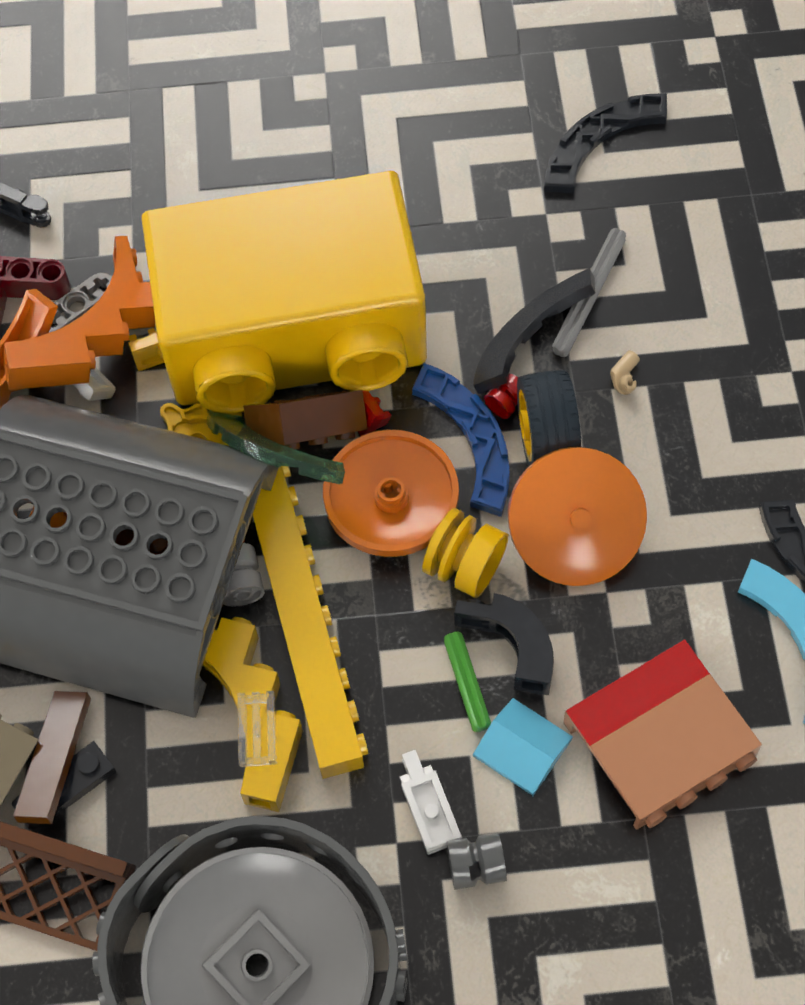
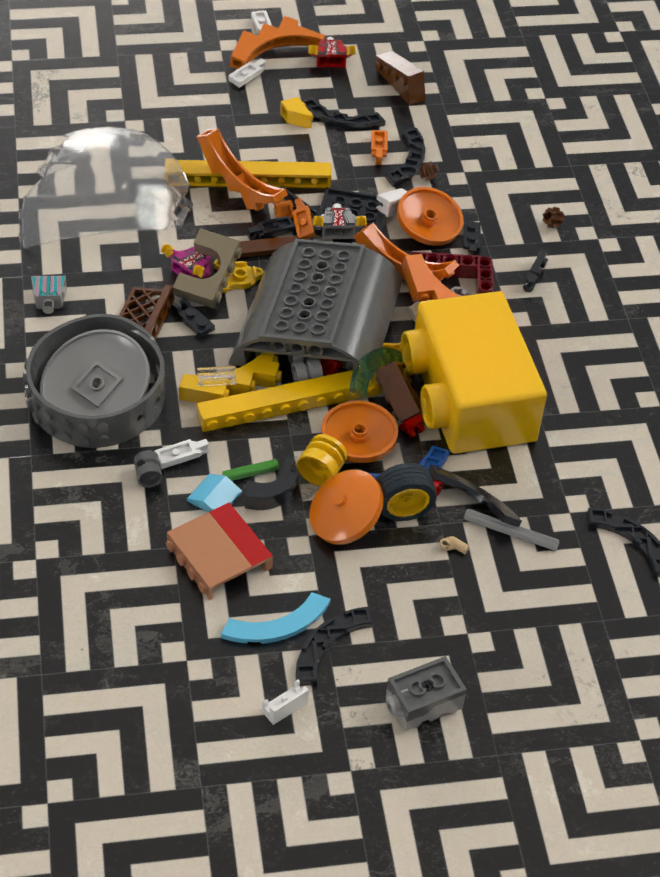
camera: 80 degrees right, 15 degrees down
tile [13,691,91,824] -> none

